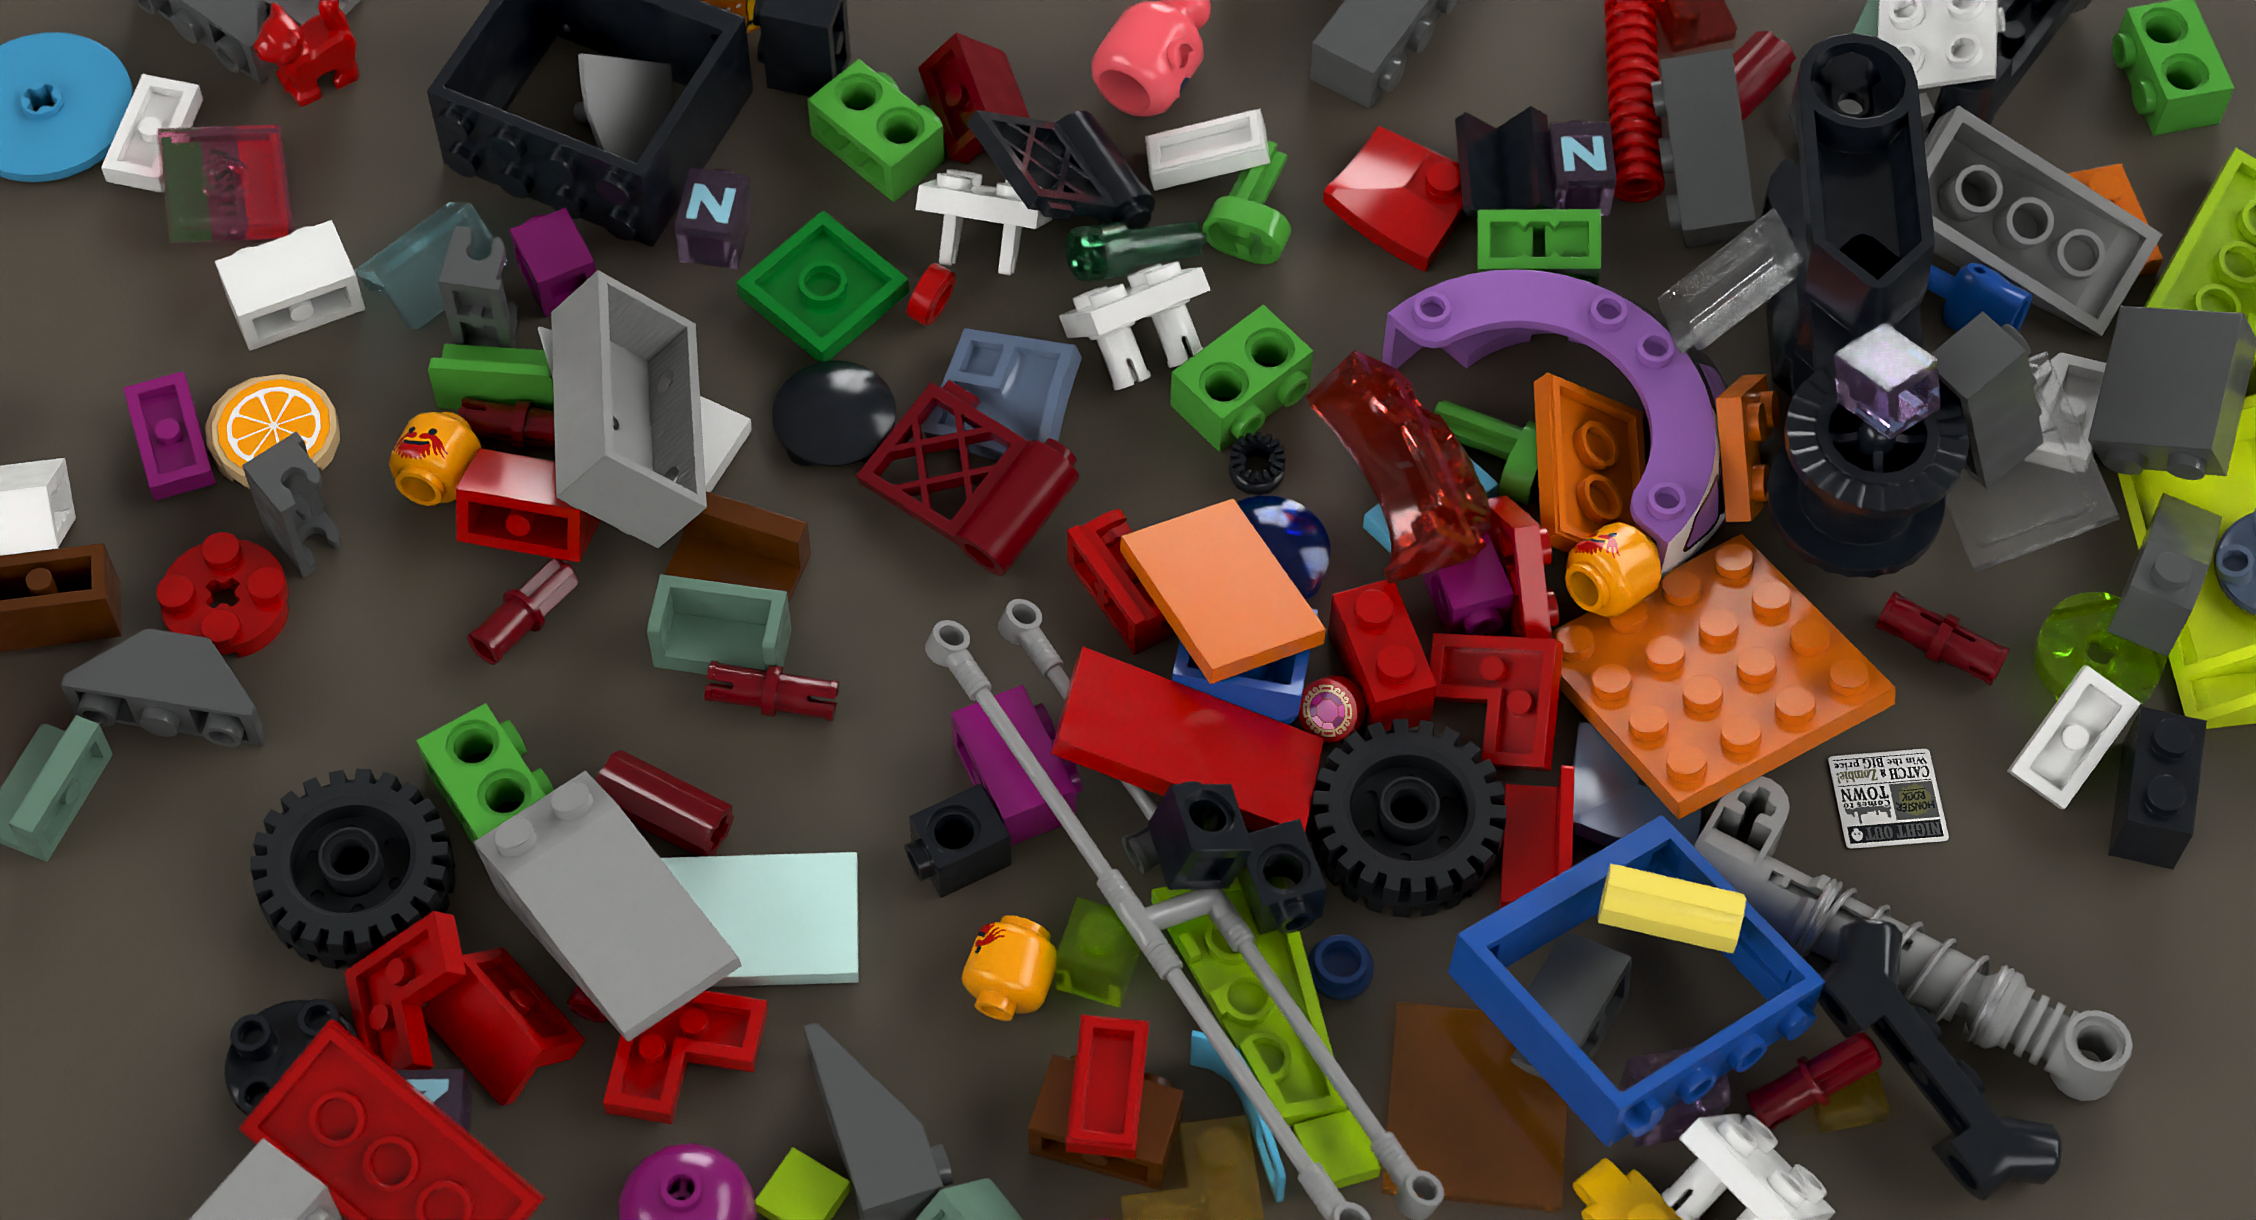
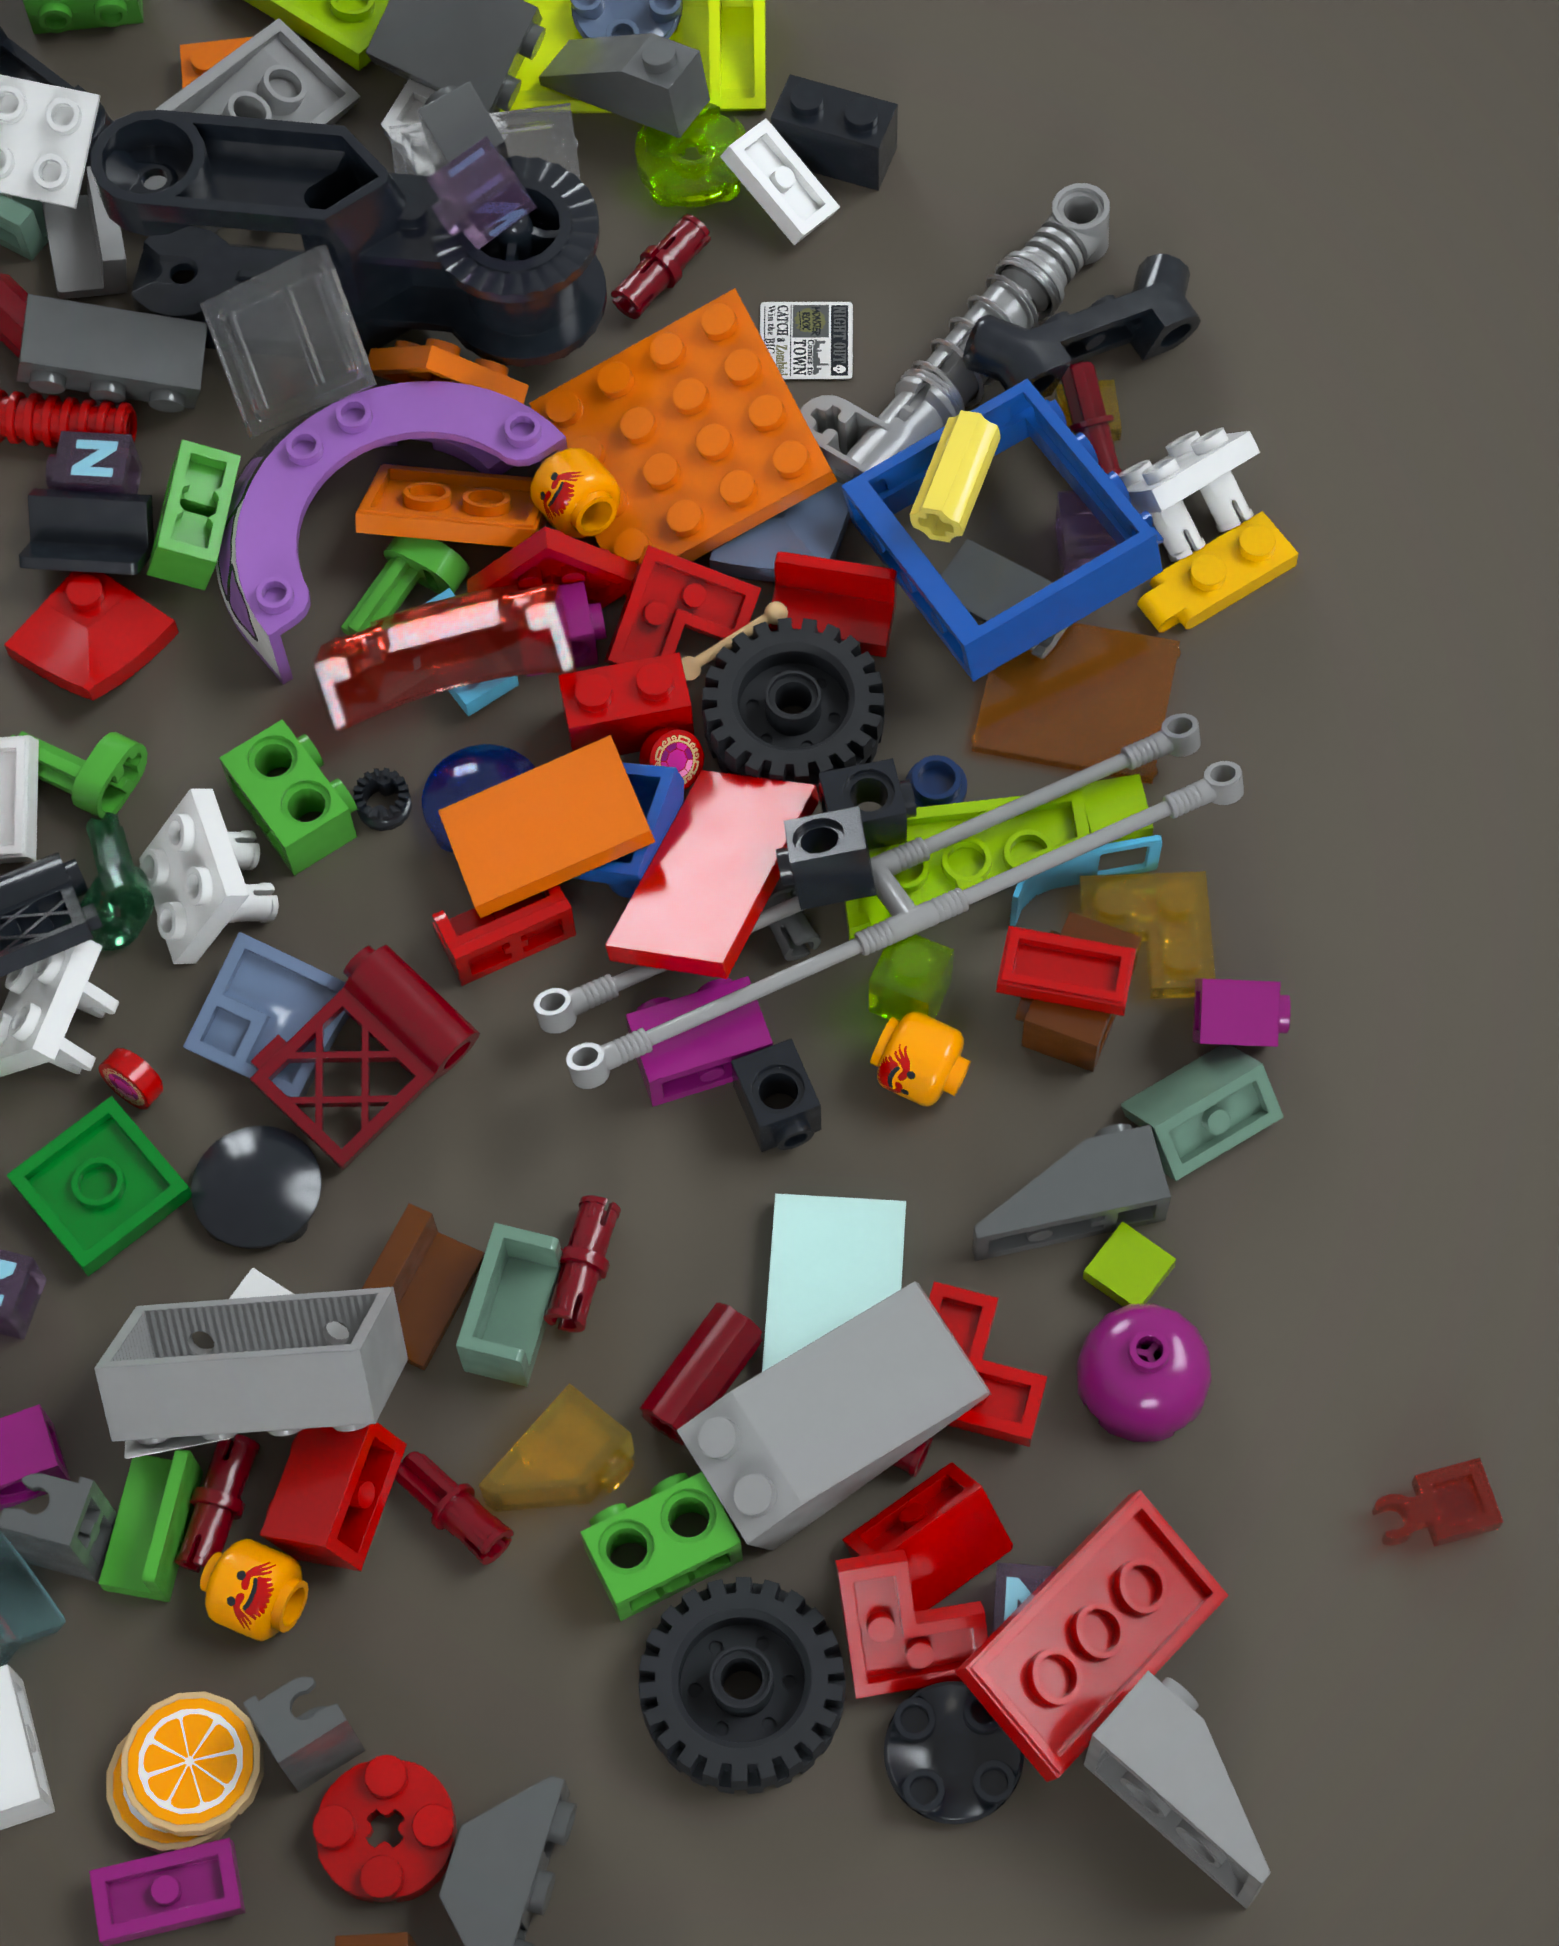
camera: 80 degrees left, 5 degrees up
none -> clear yellow slope [479,1383,635,1512]
none -> tan hinge [681,601,788,680]

